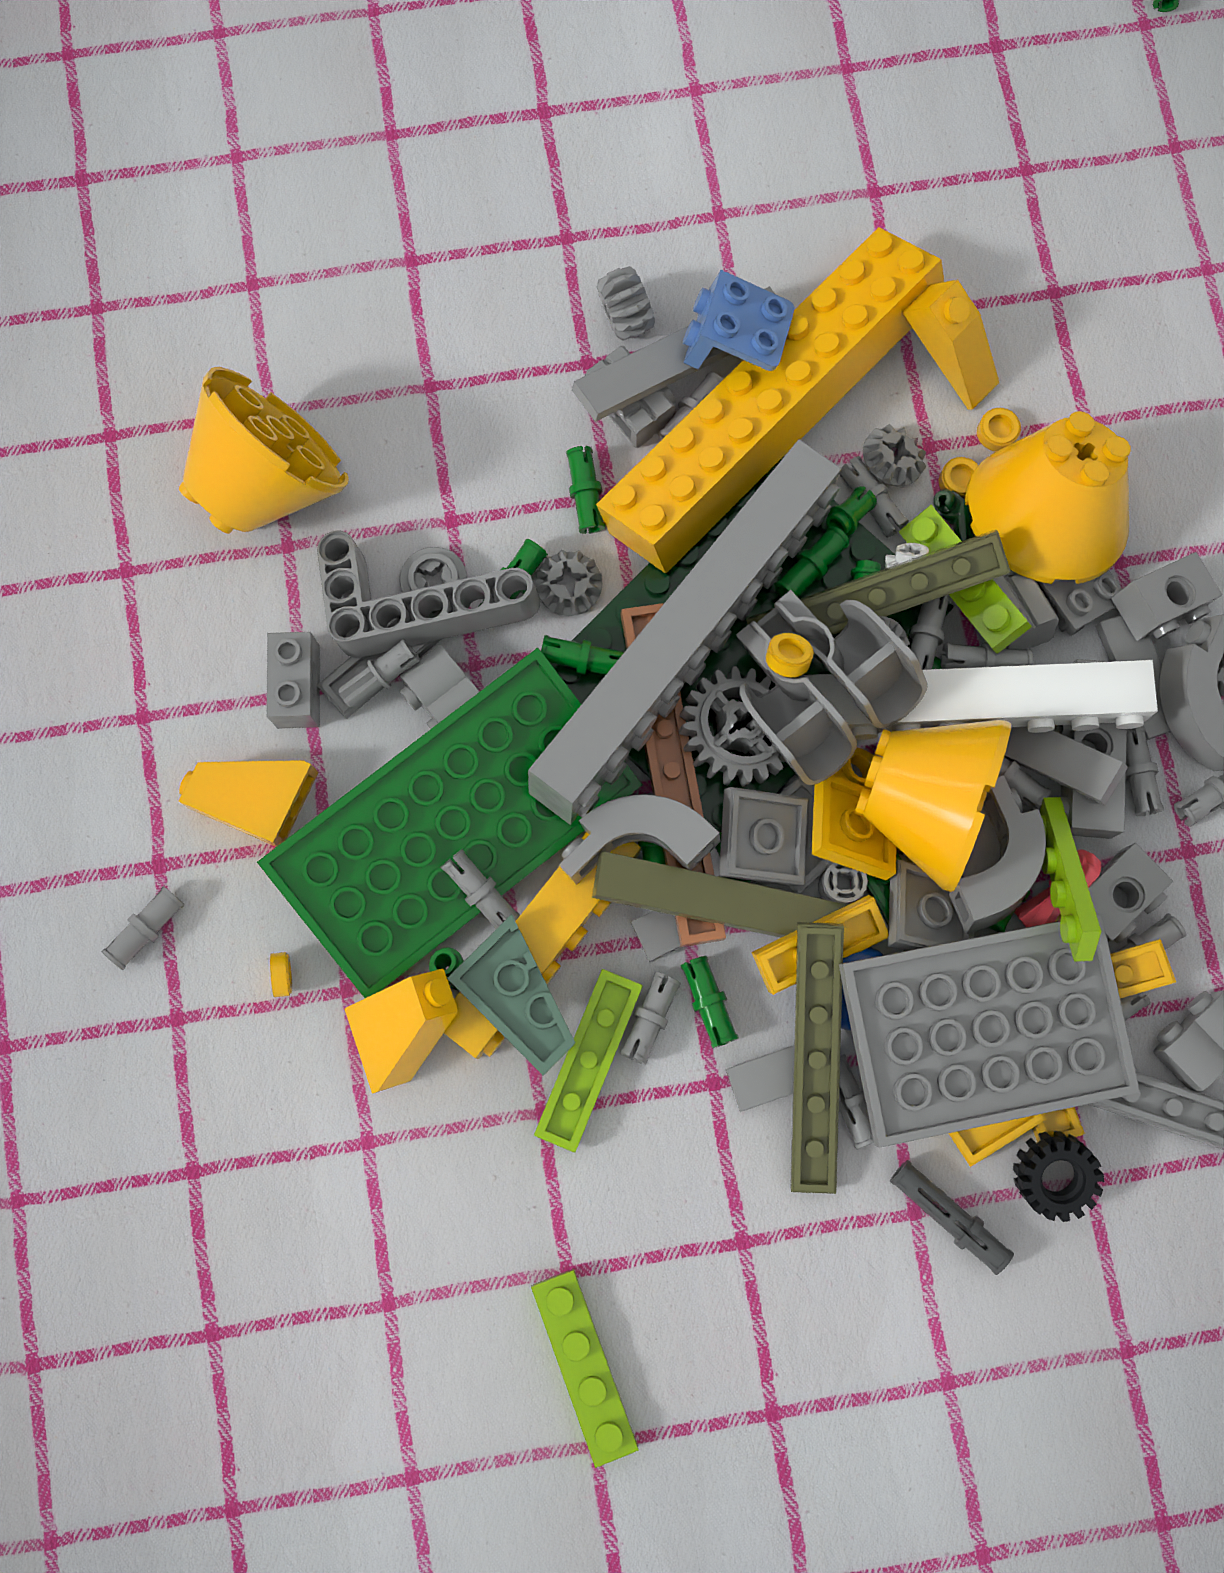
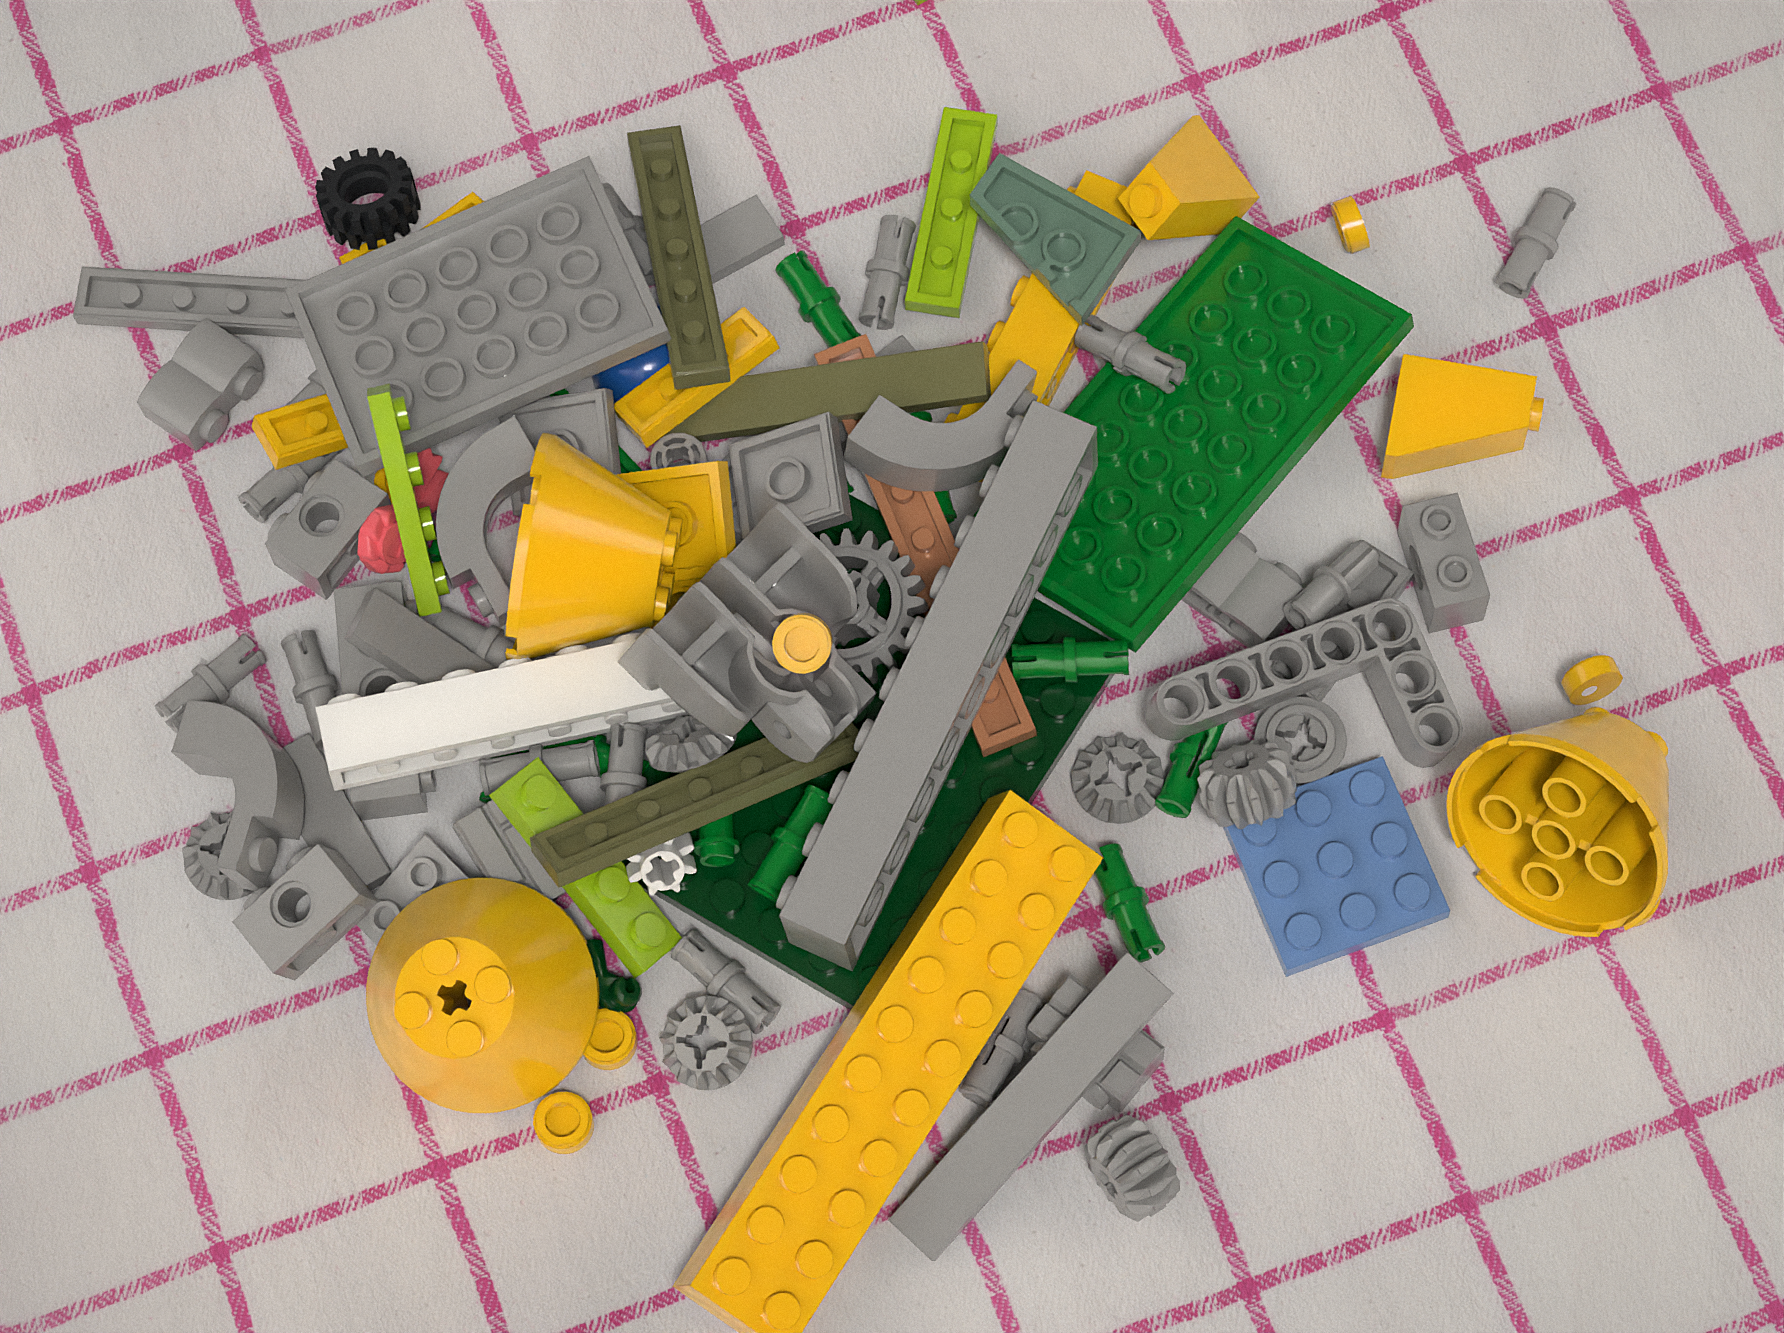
camera: 175 degrees right, 10 degrees down
green pin [429,947,464,990] -> none
medium blue bracket [683,270,795,371] -> none
green pin [826,486,877,535] -> none
dark grey pin [890,1160,1014,1275] -> none
yellow slope [902,279,1000,410] -> none
none -> light grey gear [1197,740,1297,829]
none -> medium blue plate [1223,756,1450,977]
none -> yellow tile [1561,655,1623,705]

